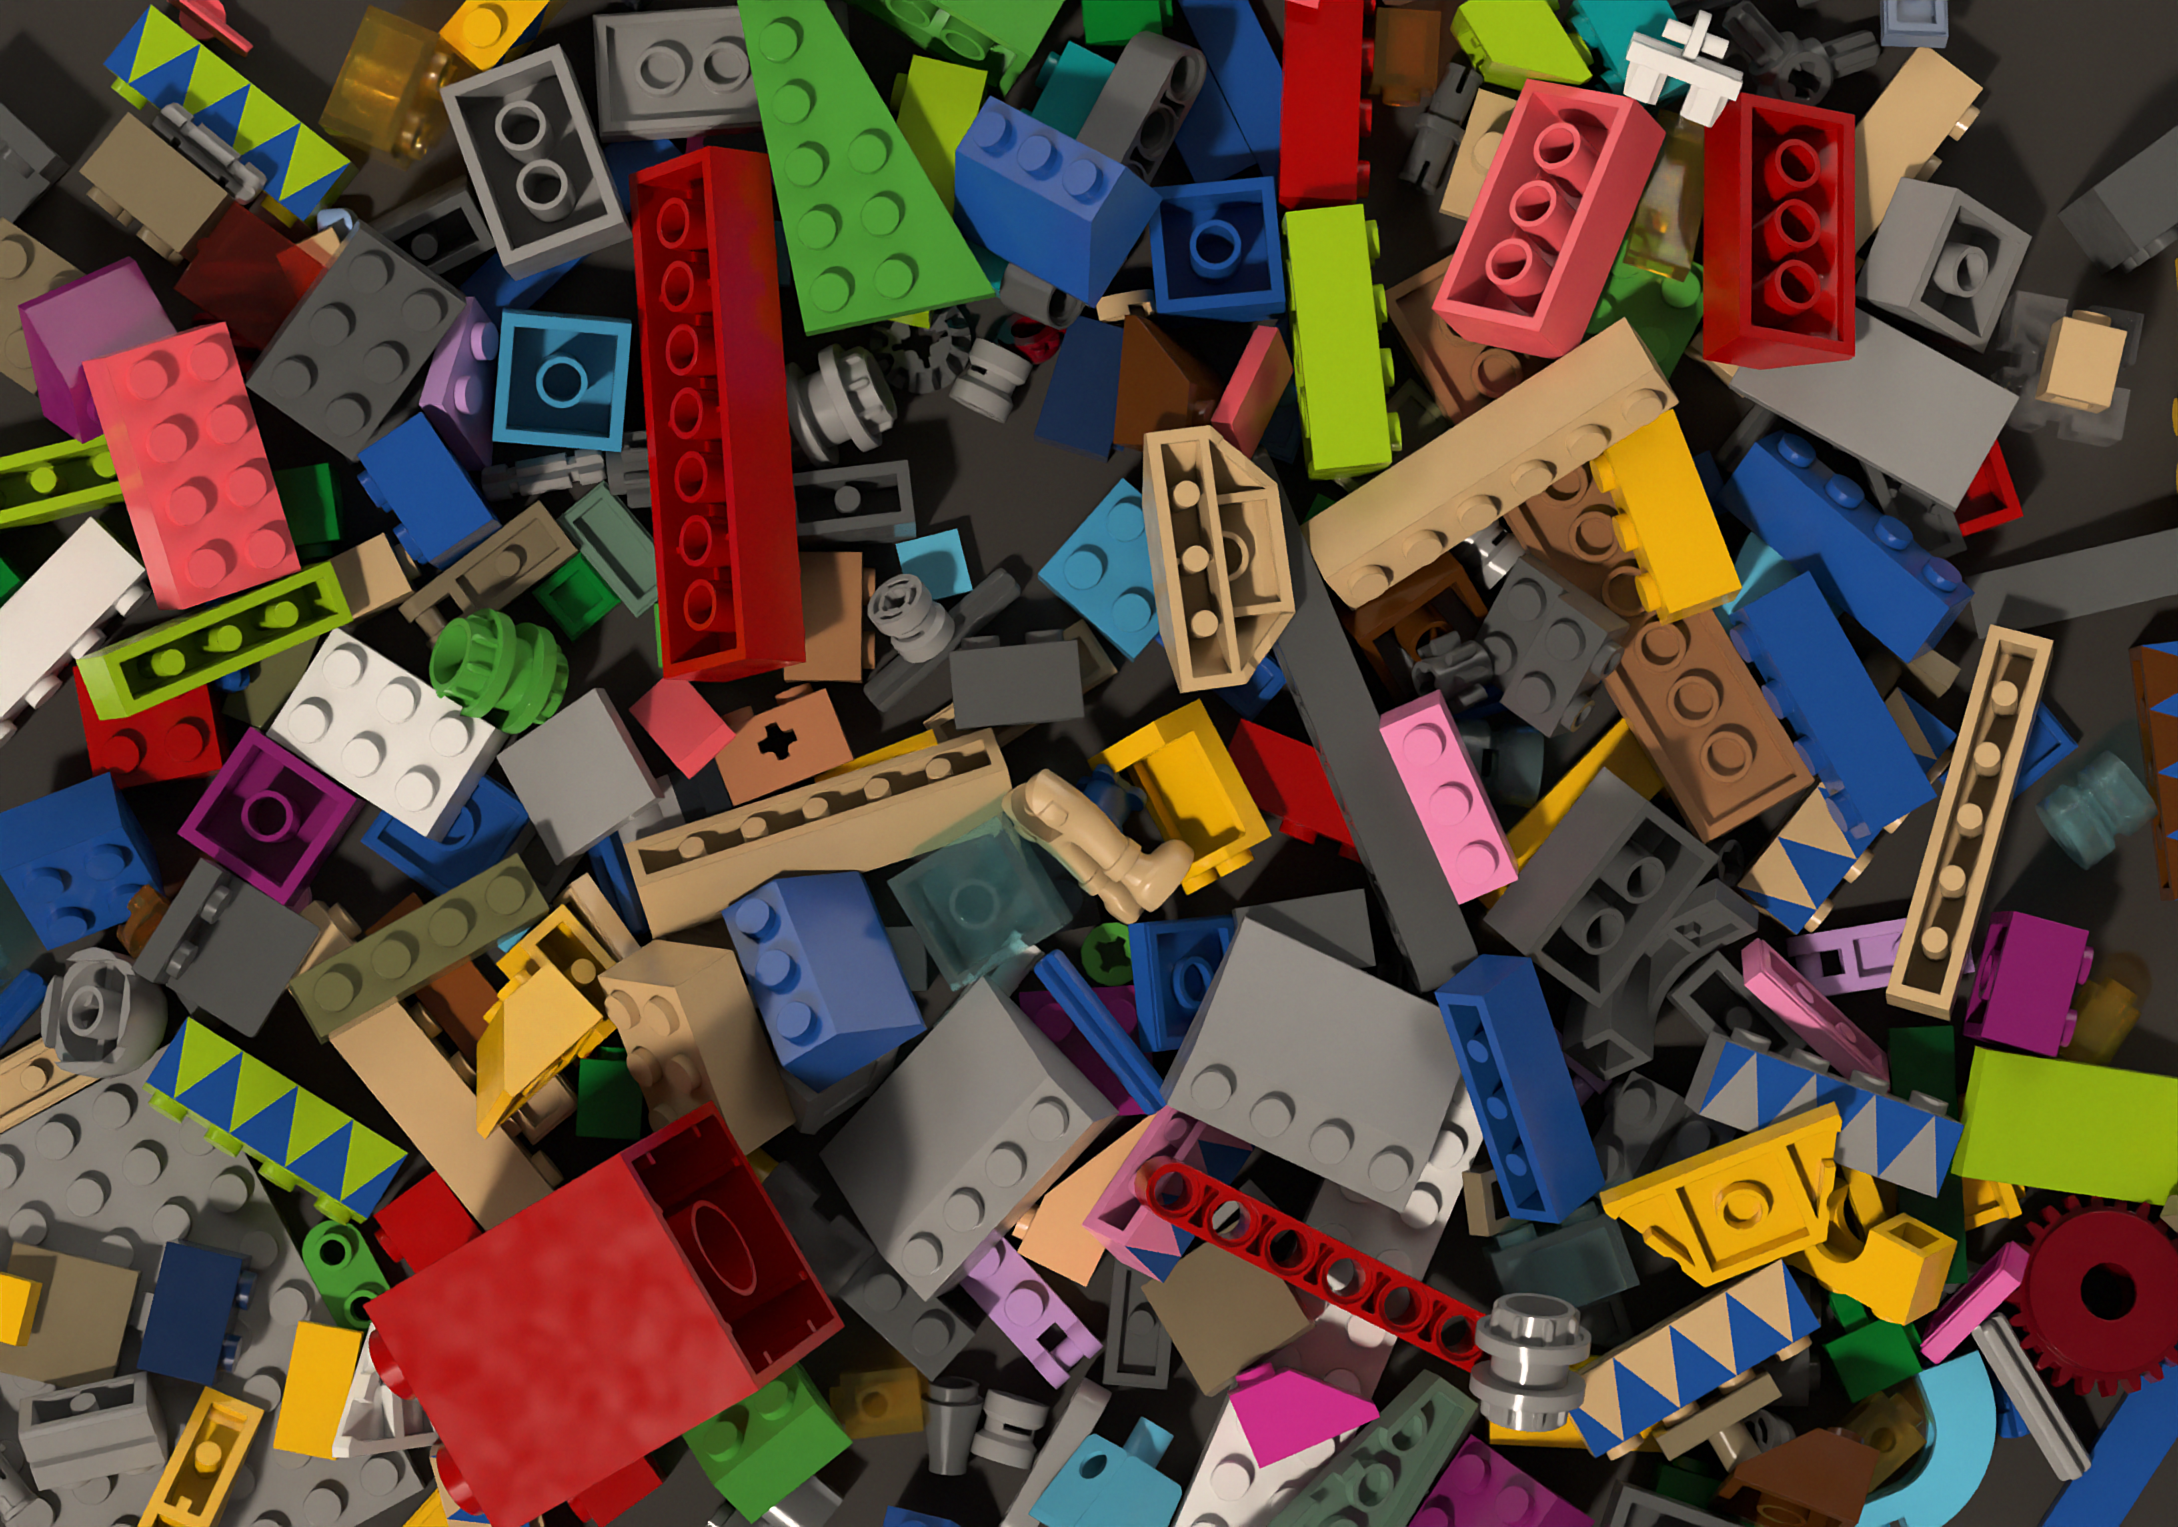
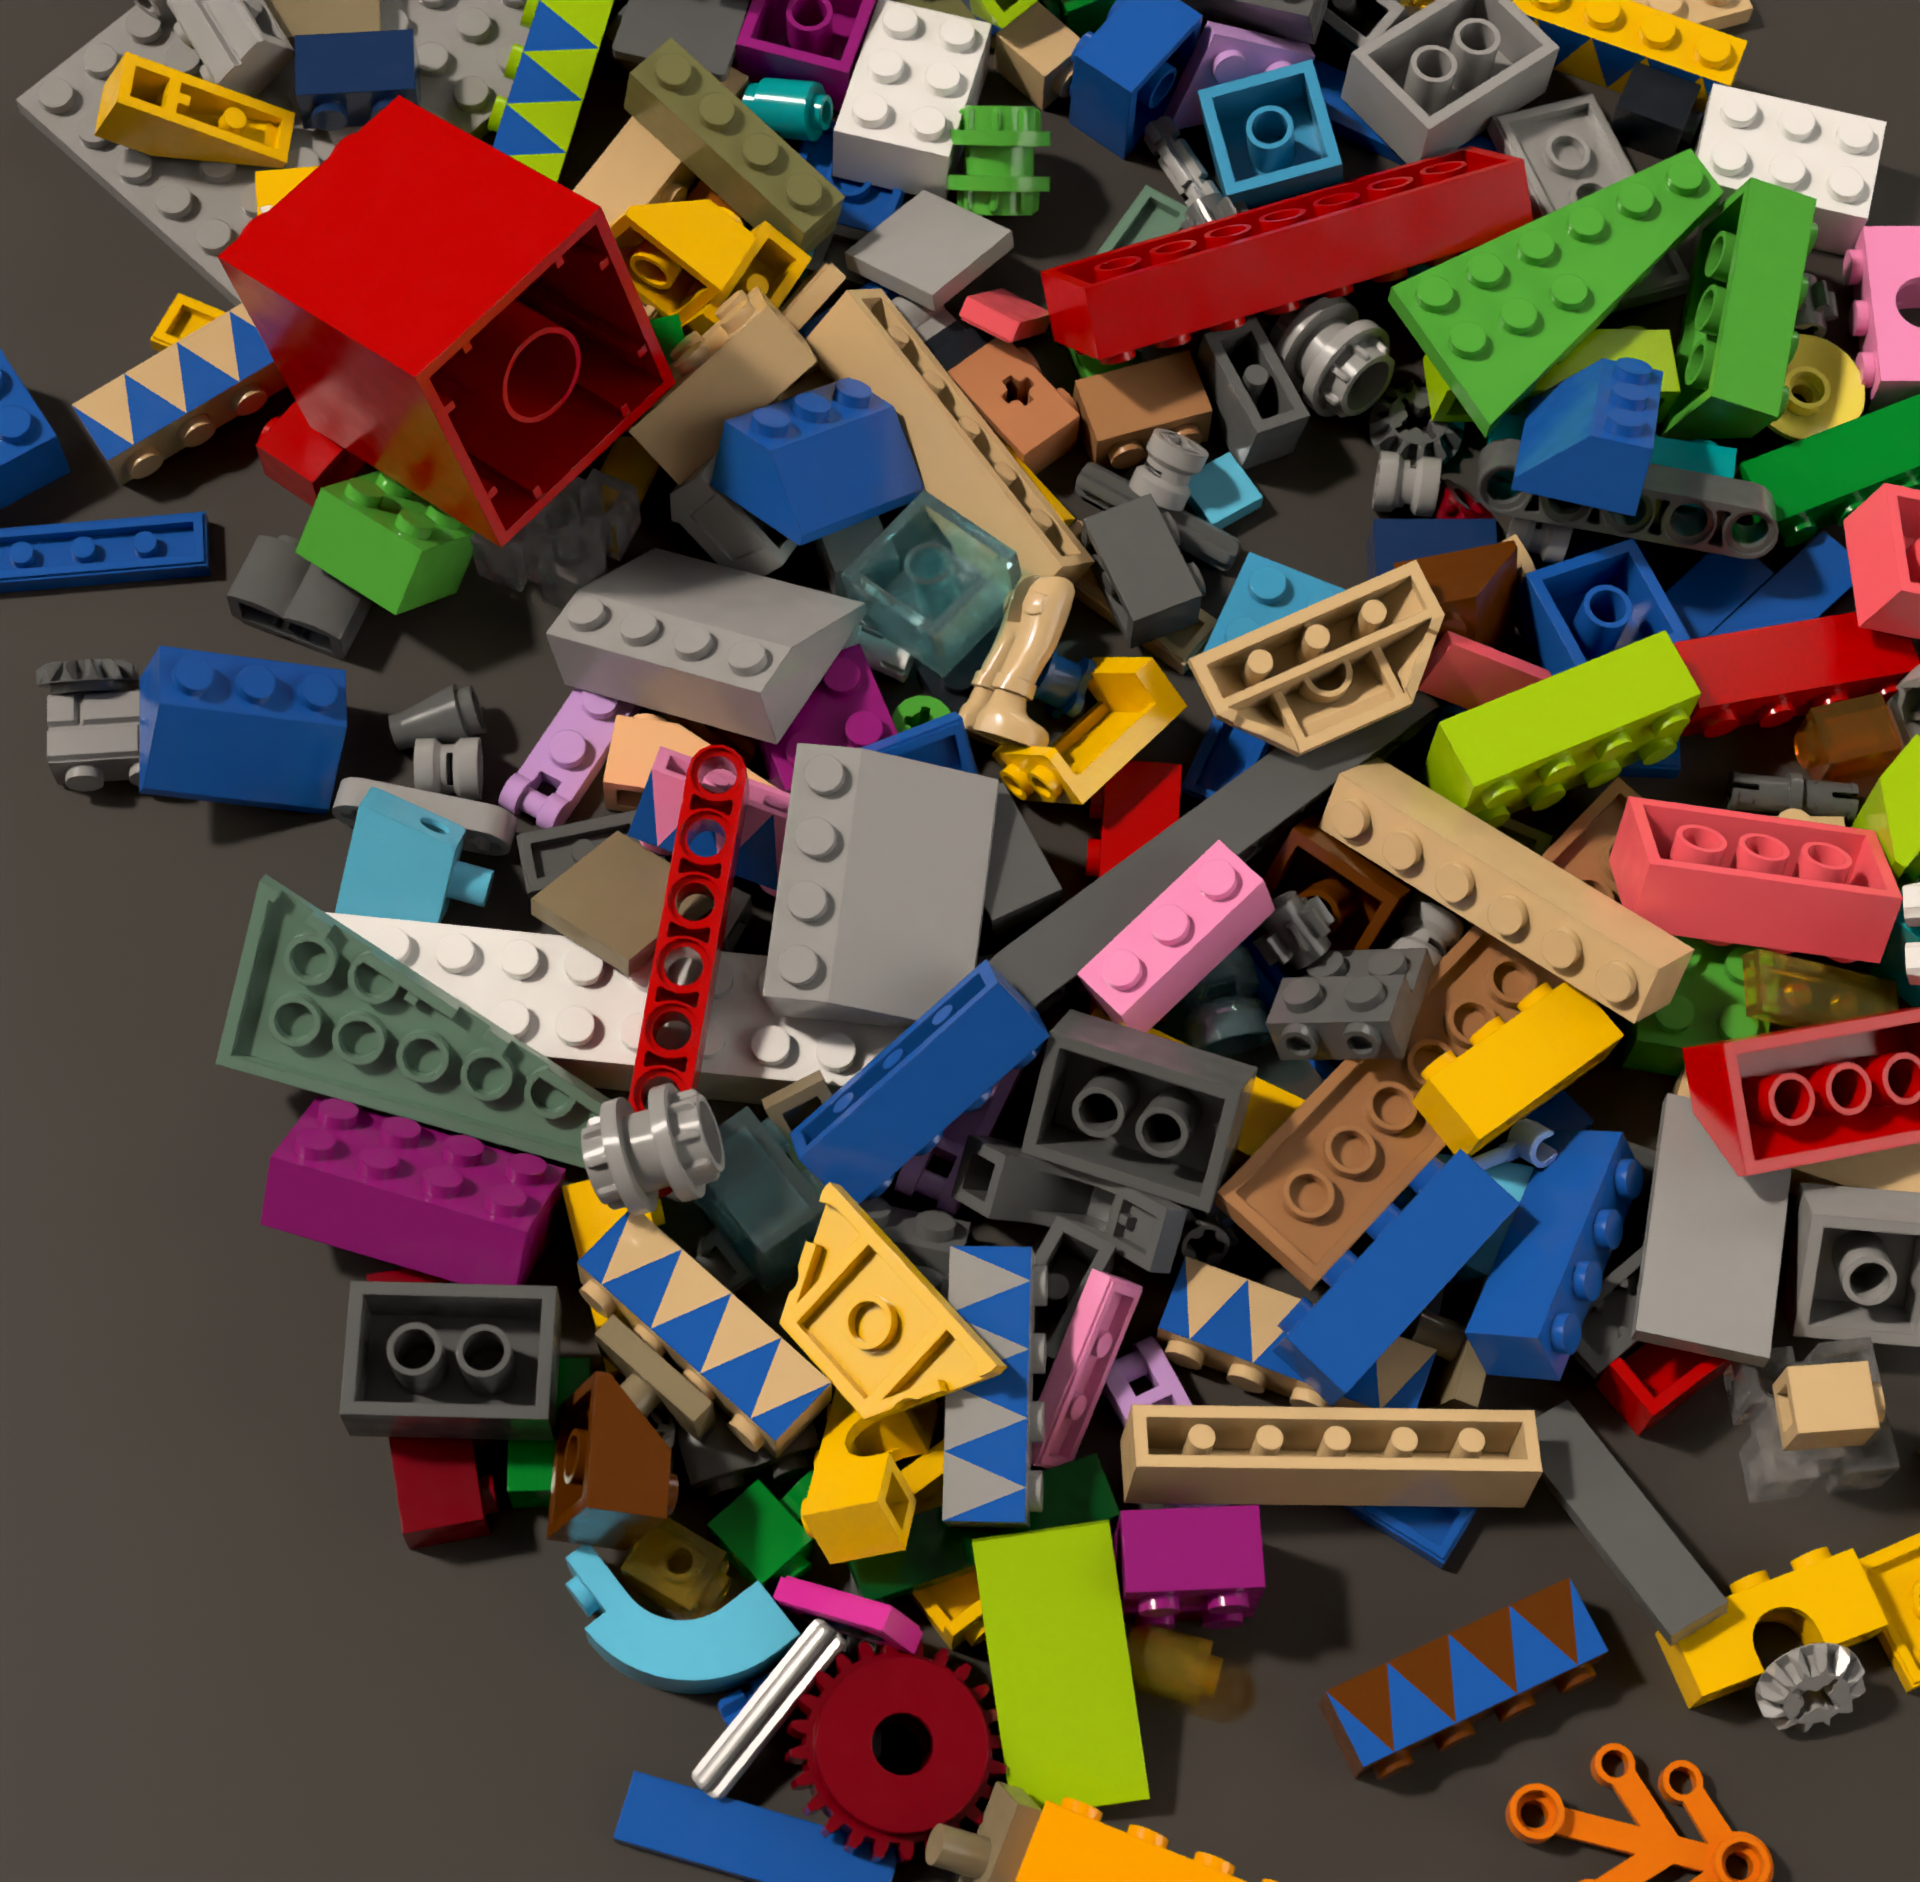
camera: 75 degrees right, 20 degrees down
dark tan plate [399,500,580,653] -> none
green tile [532,552,623,643] -> none
clear yellow brick [829,1363,925,1439] -> none
dark grey brick [837,1249,977,1382] -> none
blue axle [1034,949,1166,1116] -> none
dark pink slope [1227,1361,1380,1469] -> none
clear light blue wheel [2035,750,2158,870] -> none
none -> teal brick [742,77,833,141]
none -> light blue hand [1471,1119,1558,1170]

